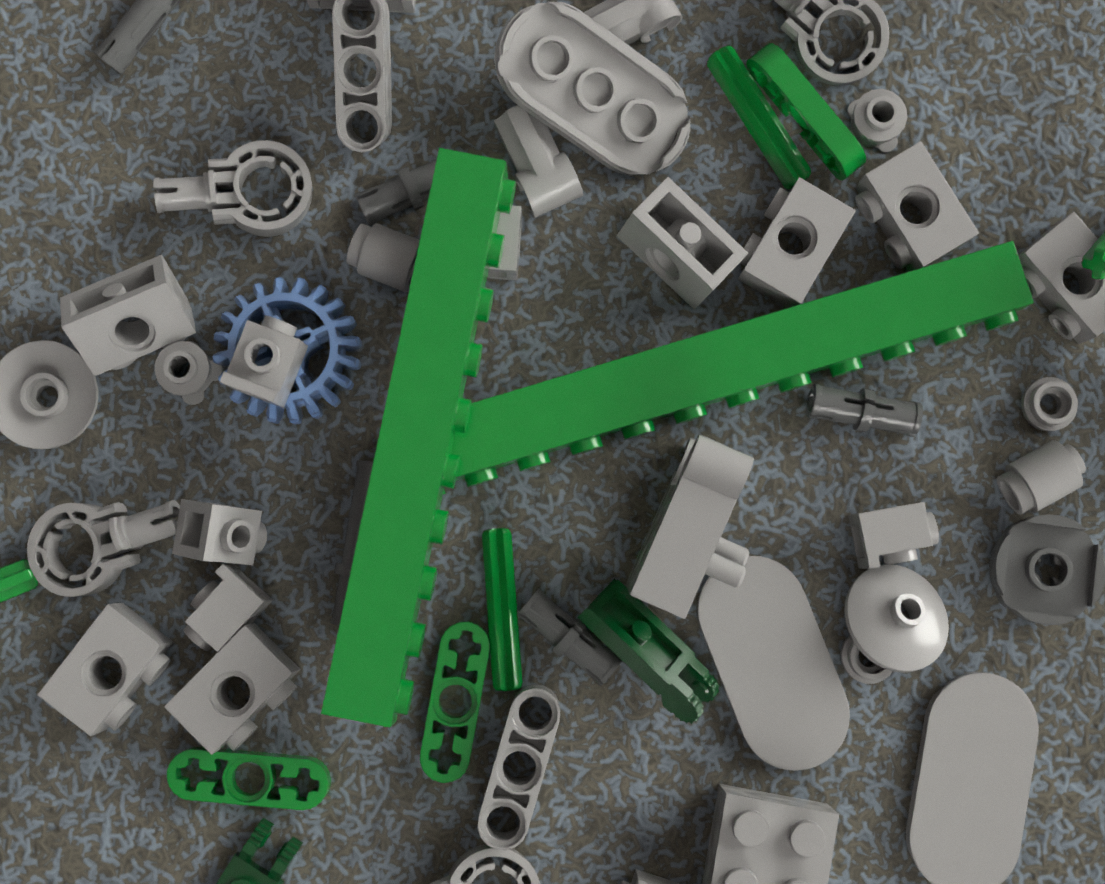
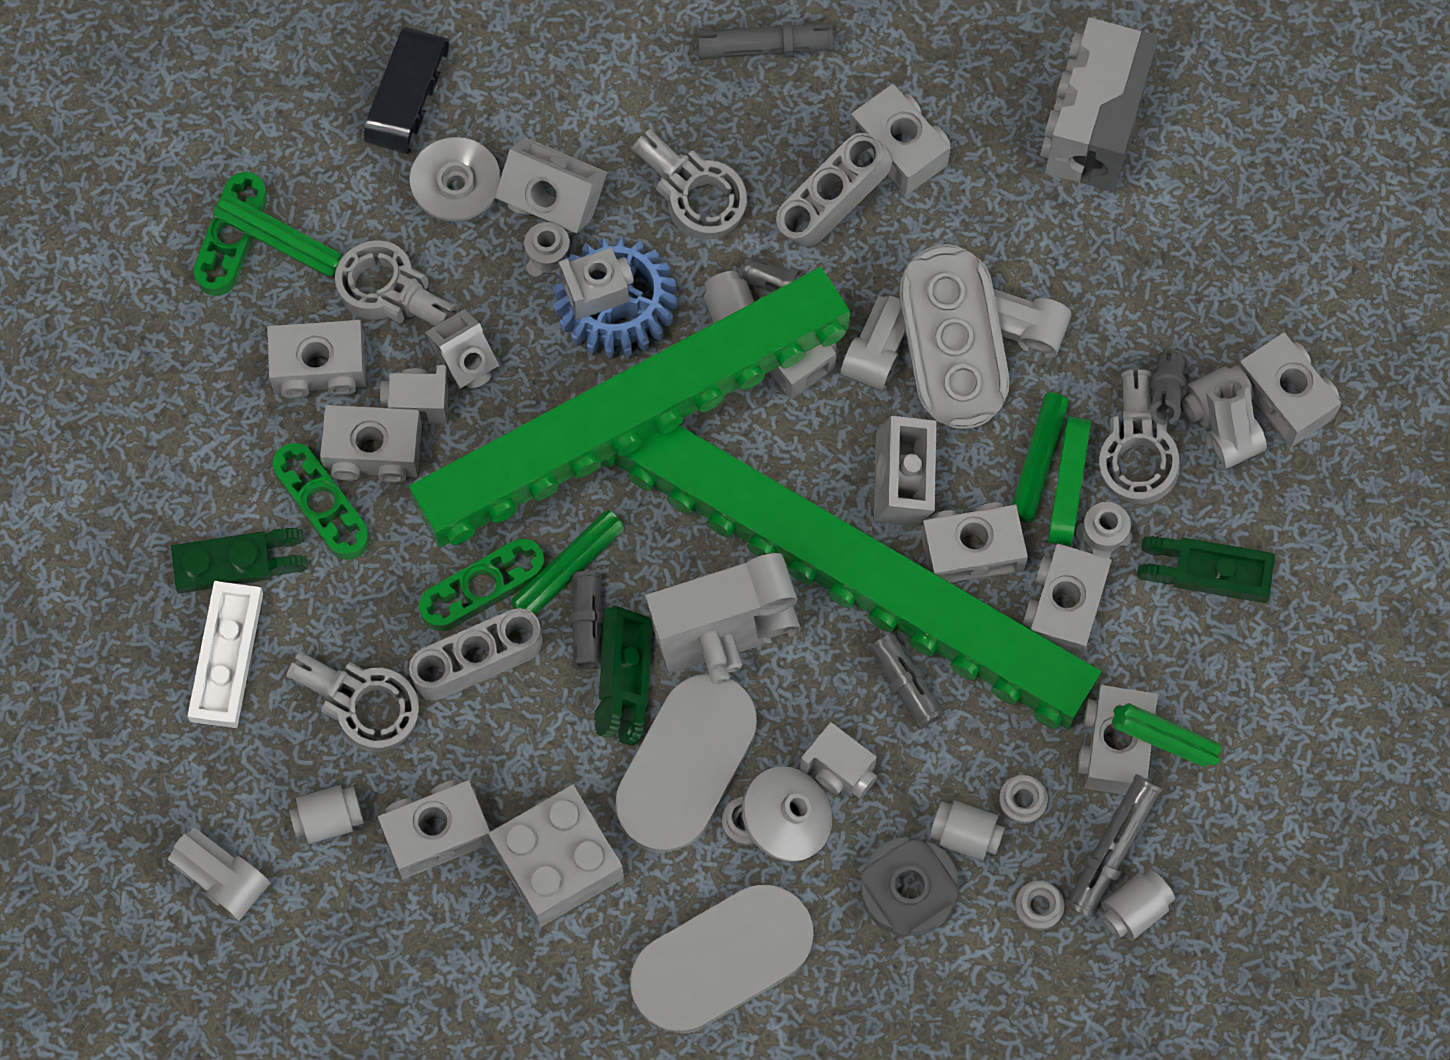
camera: 50 degrees right, 15 degrees down
none -> dark green hinge [1137,536,1275,603]

